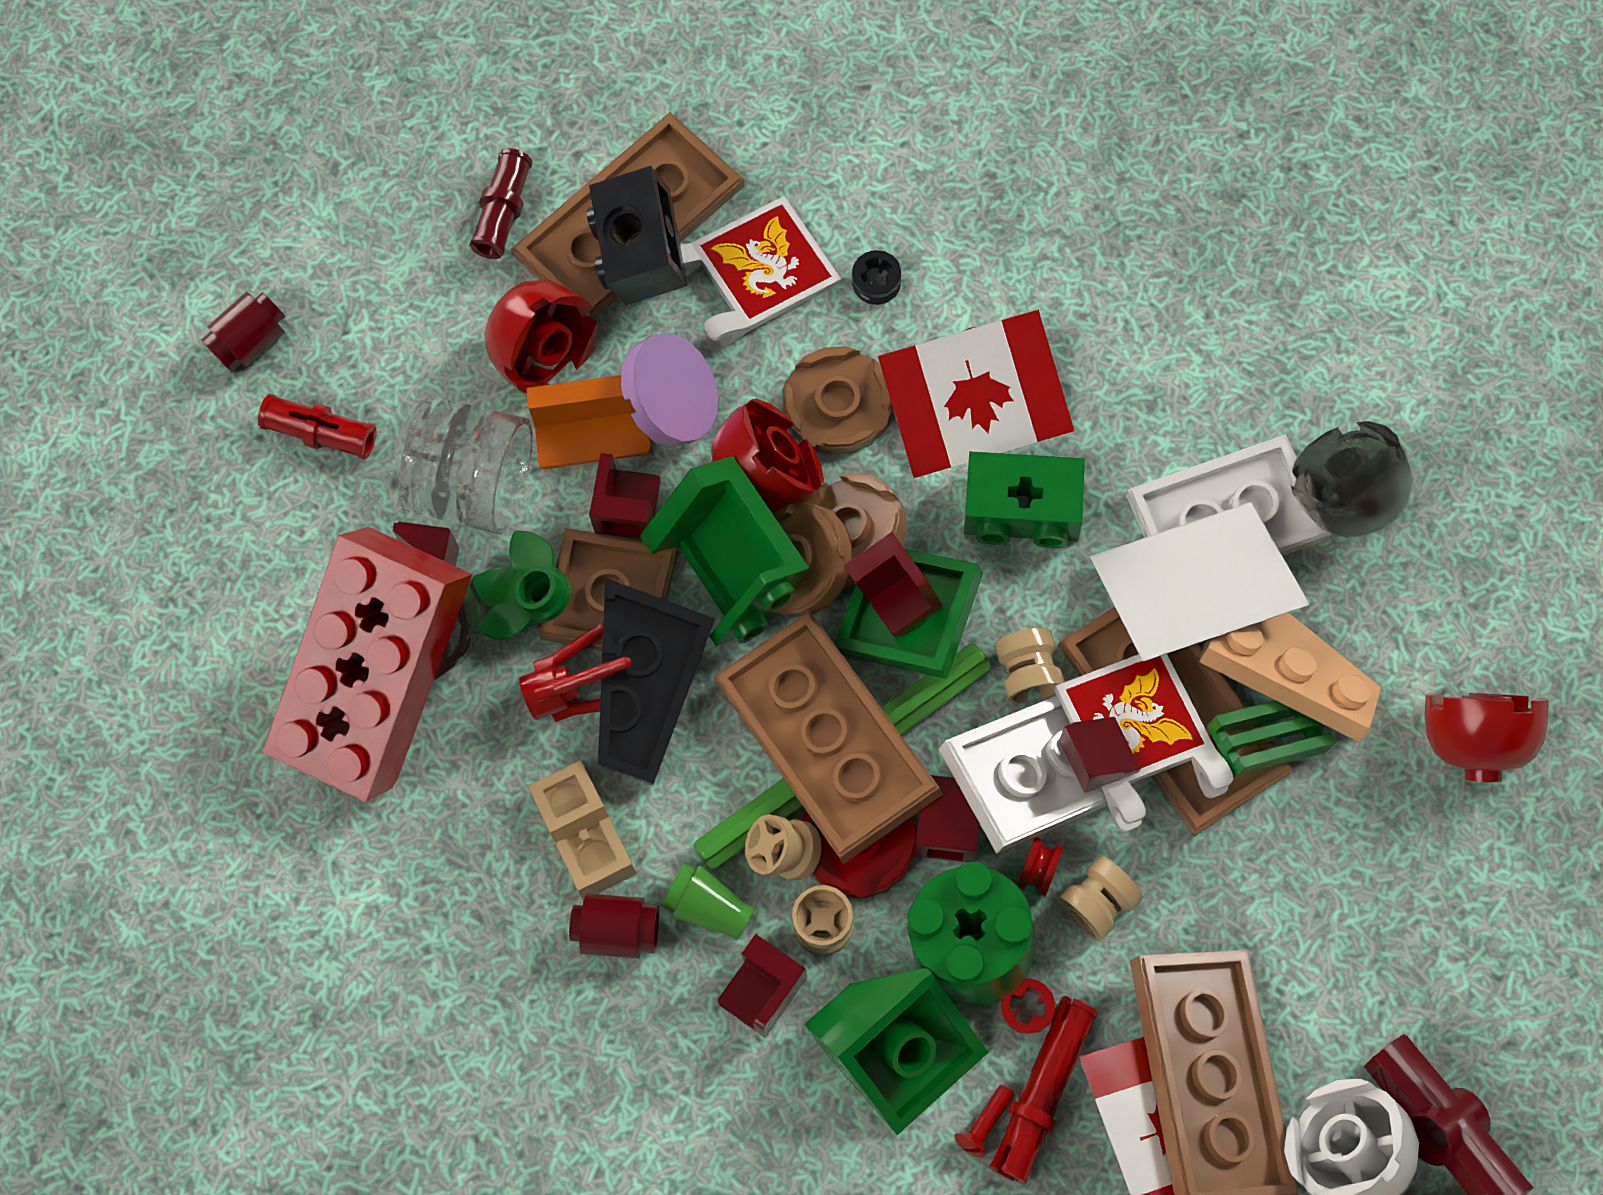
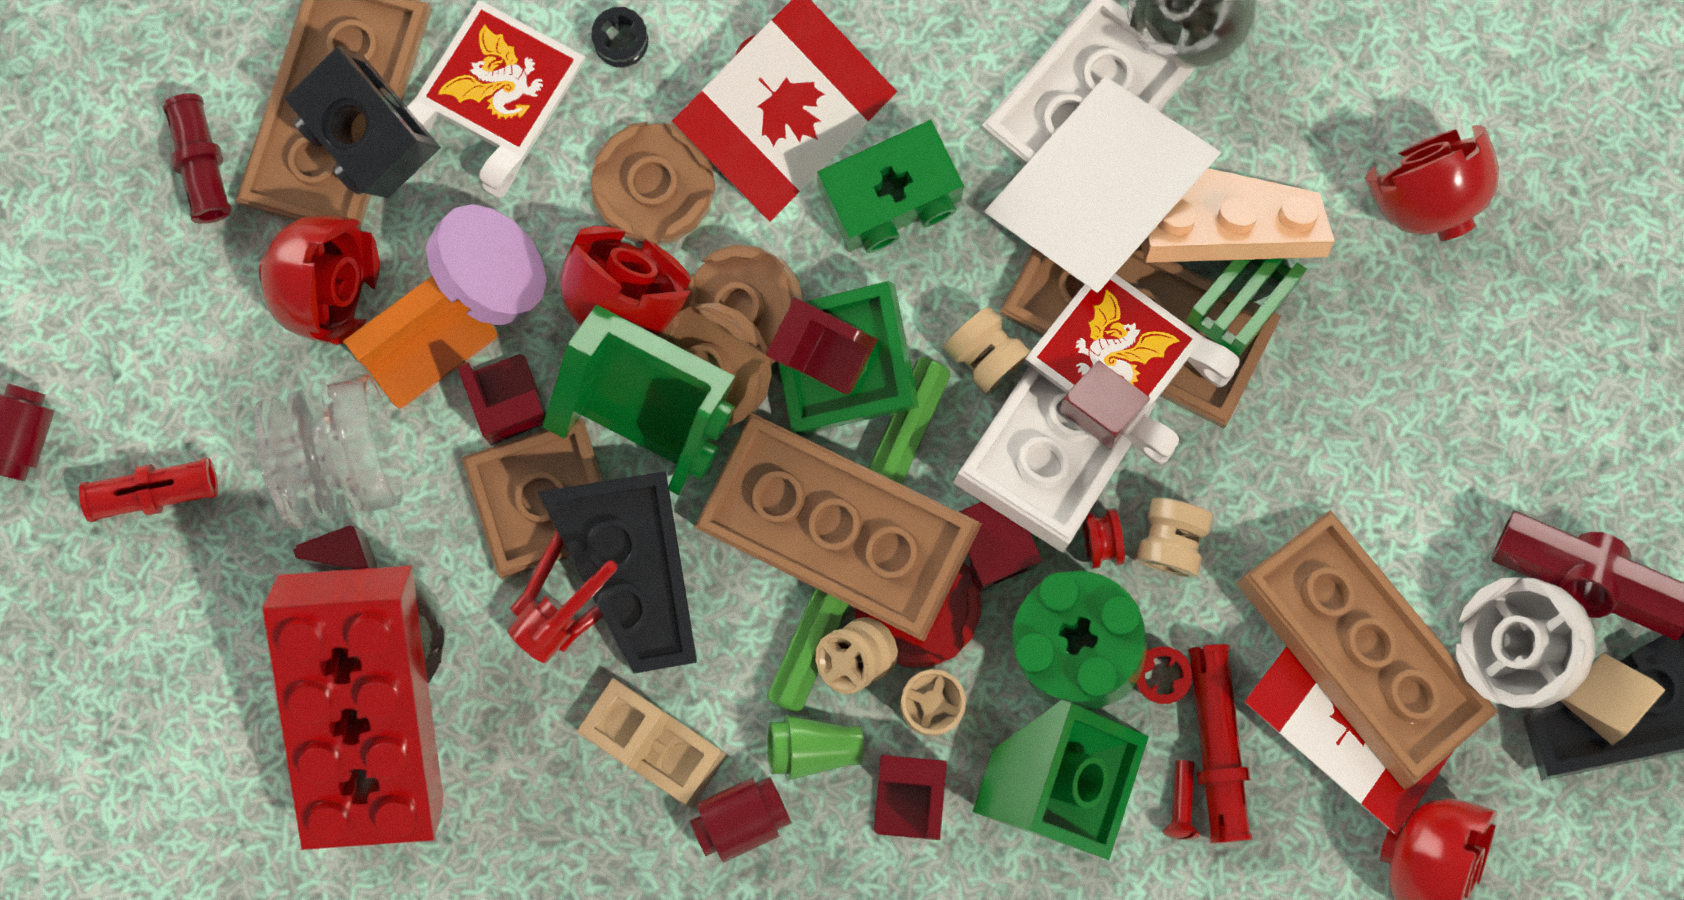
camera: 35 degrees left, 10 degrees up
green plate [472,530,571,640] -> none

